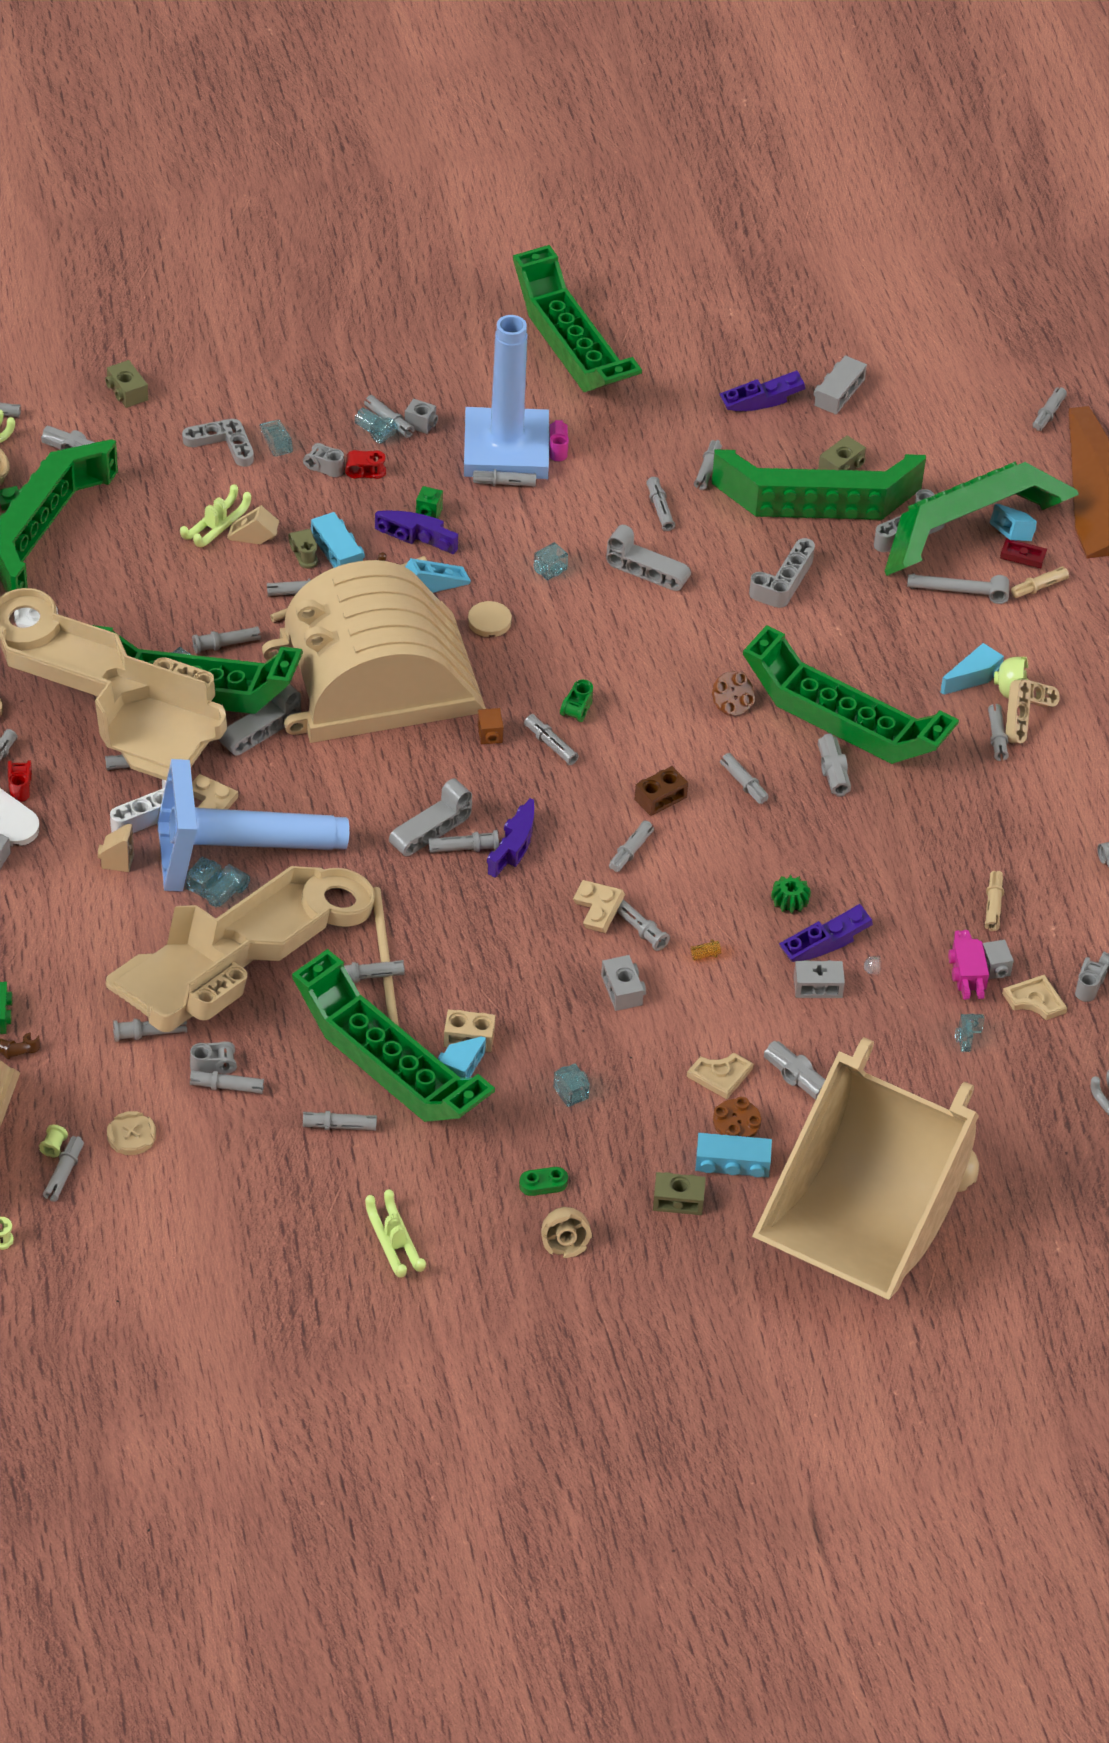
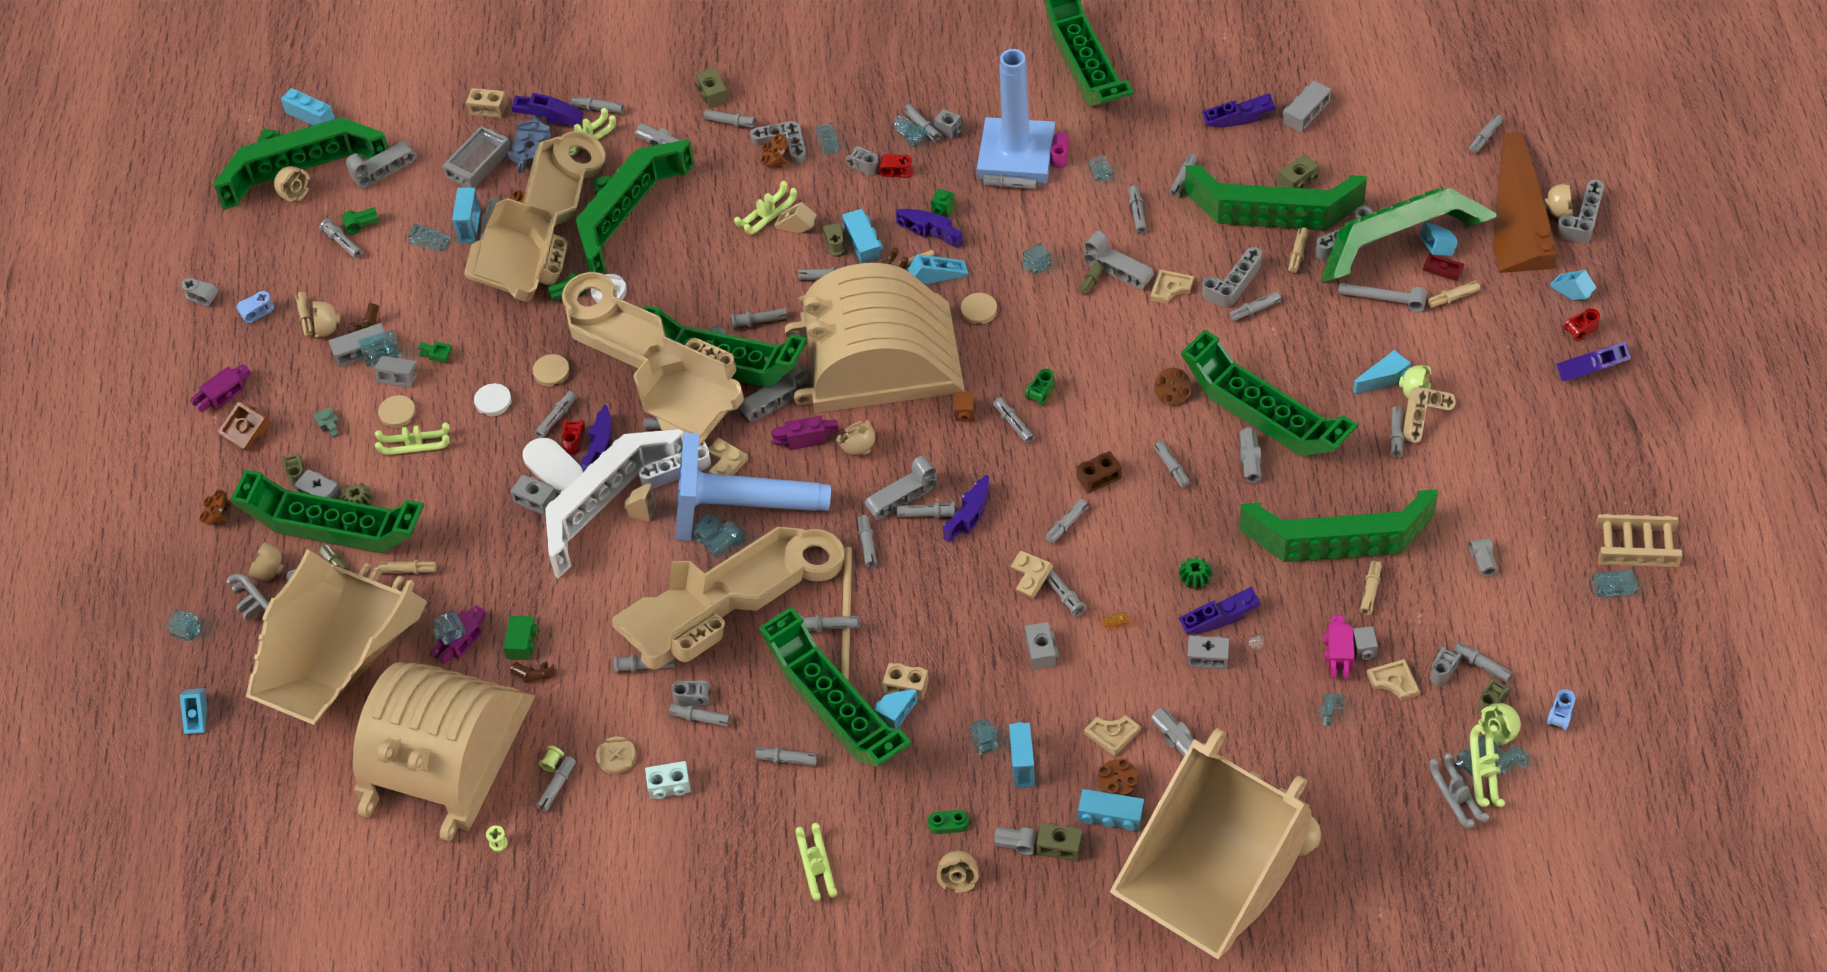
camera: 15 degrees right, 5 degrees up
none -> white slope [545,429,684,579]
none -> dark purple slope [581,405,613,472]
none -> light aqua brick [645,761,691,799]
none -> light grey pin [704,109,756,128]
none -> dark orange plate [760,133,788,168]
none -> magenta hinge [771,415,839,450]
none -> tan cylinder [836,420,875,456]
none -> light grey axle [857,515,878,568]
none -> light grey piece [994,827,1038,855]
none -> medium azure window [1009,722,1035,788]
none -> olive axle [1079,263,1104,294]
none -> clear light blue bracket [1087,155,1114,182]
none -> tan tile [1150,269,1195,304]
none -> light grey axle [1229,291,1281,321]
none -> green slope [1239,489,1438,562]
none -> tan axle [1288,228,1309,273]

